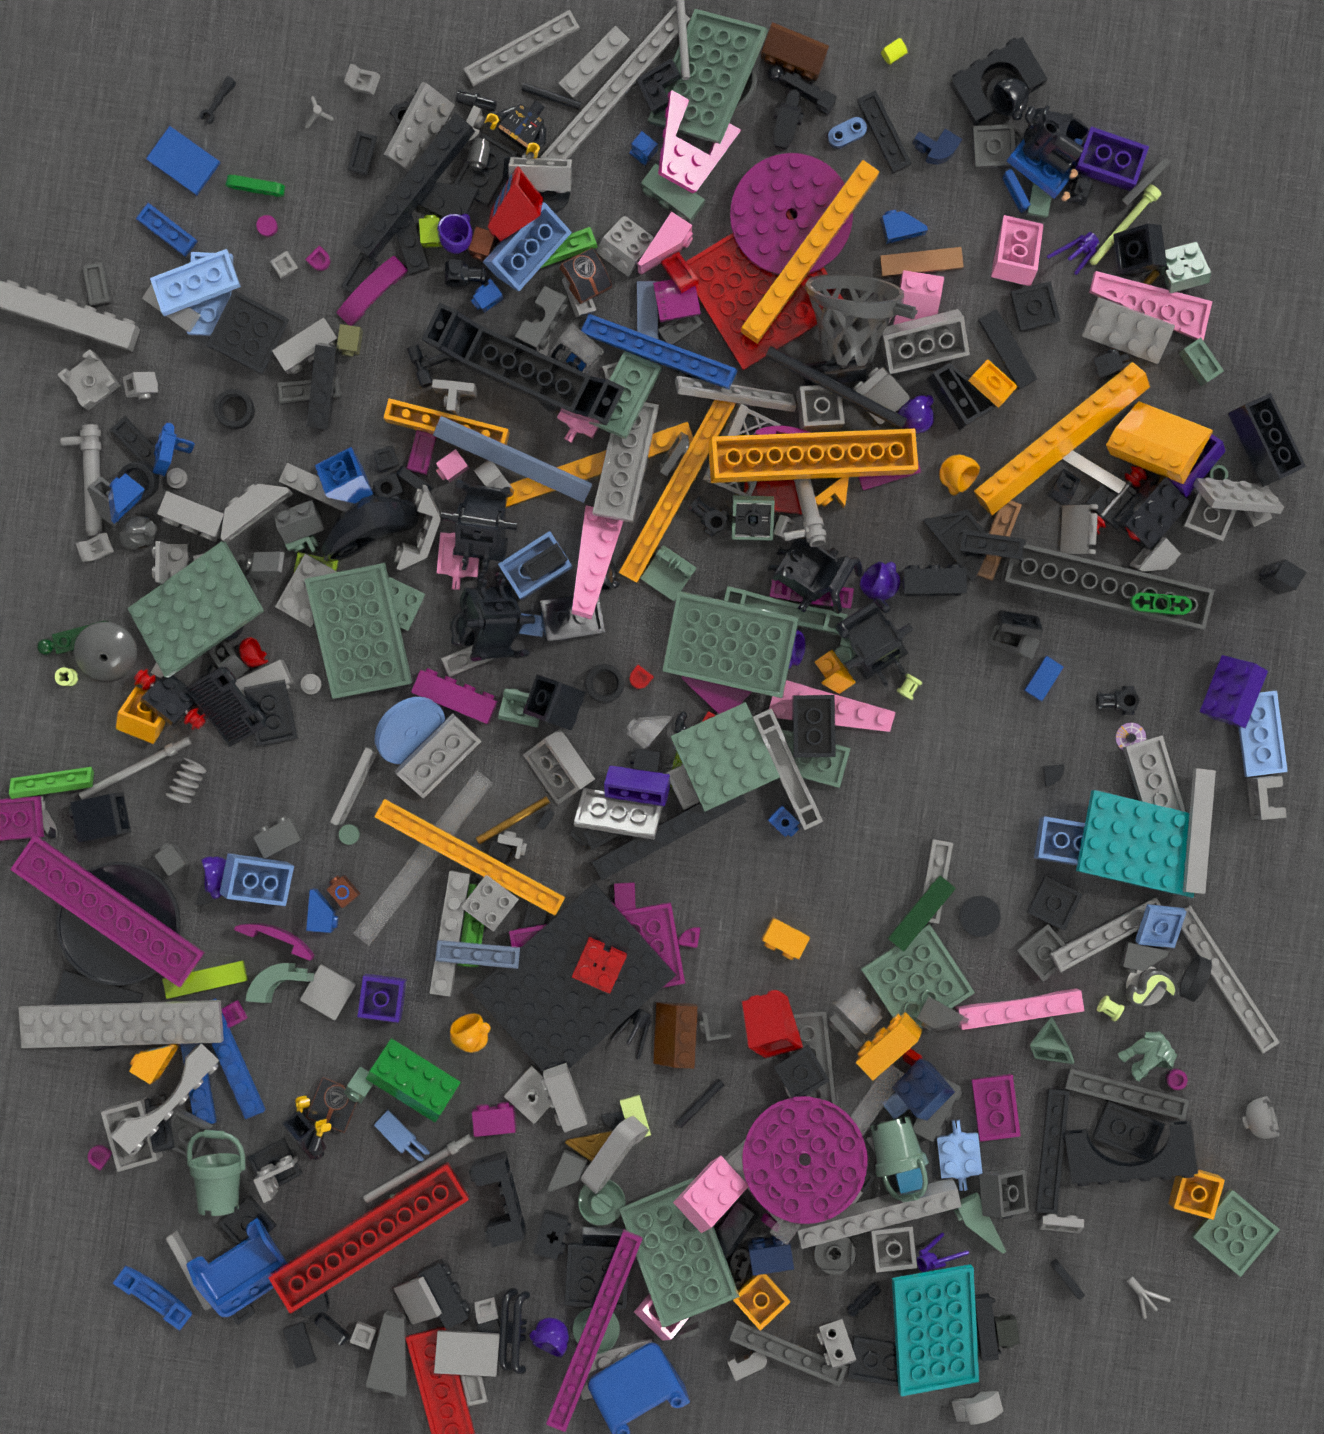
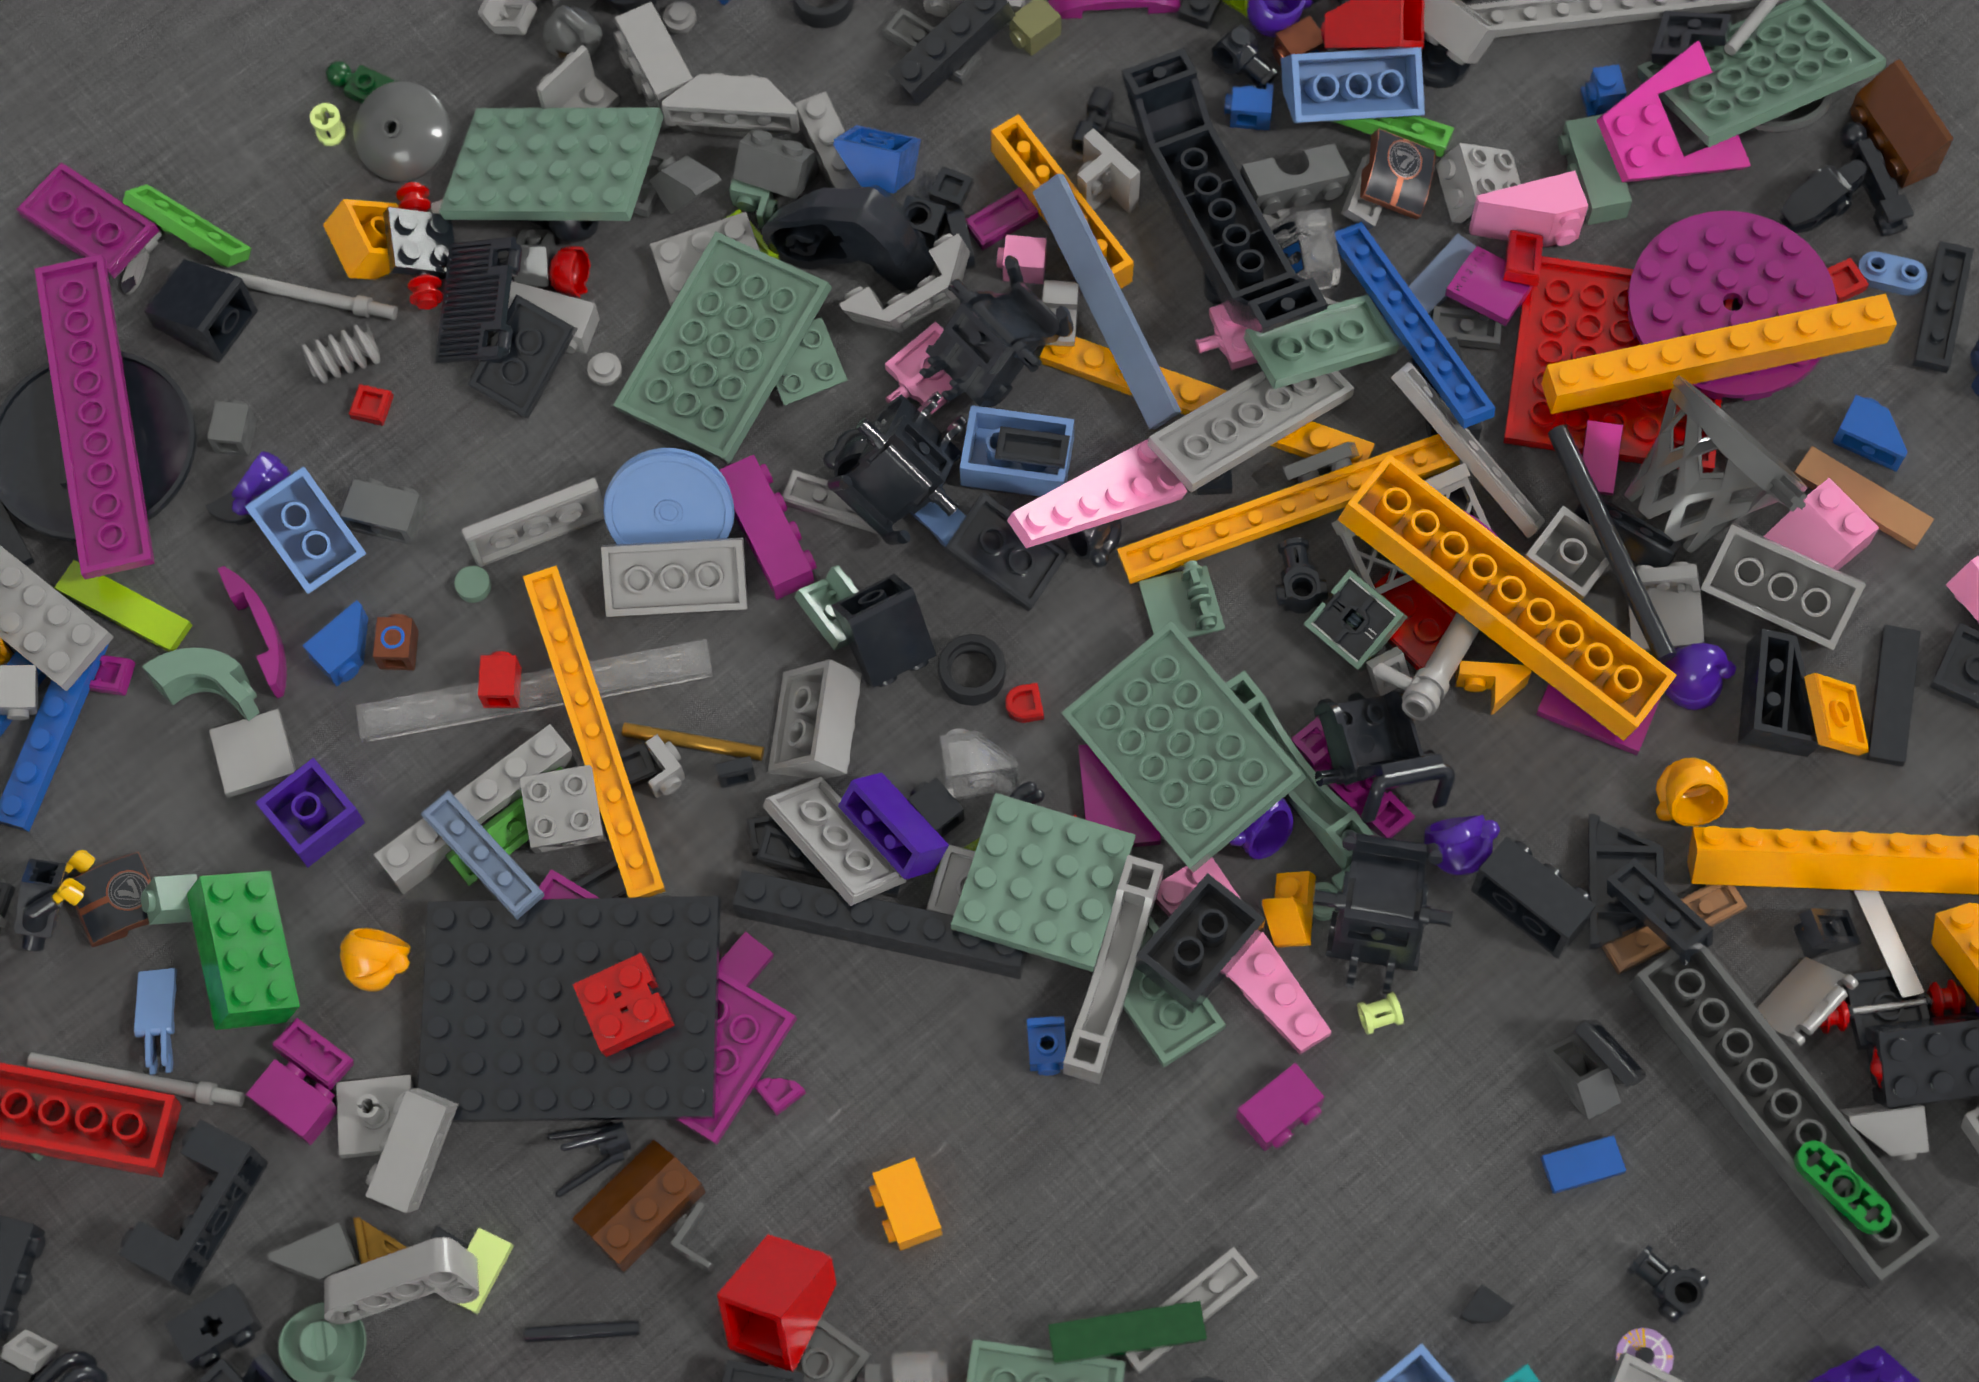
camera: 45 degrees right, 20 degrees down
none -> magenta plate [272,1018,354,1091]
none -> red tile [349,384,394,426]
none -> red brick [478,651,522,708]
none -> magenta brick [1236,1063,1325,1151]
none -> dark pink tile [1582,420,1623,496]
none -> red plate [1827,257,1869,304]

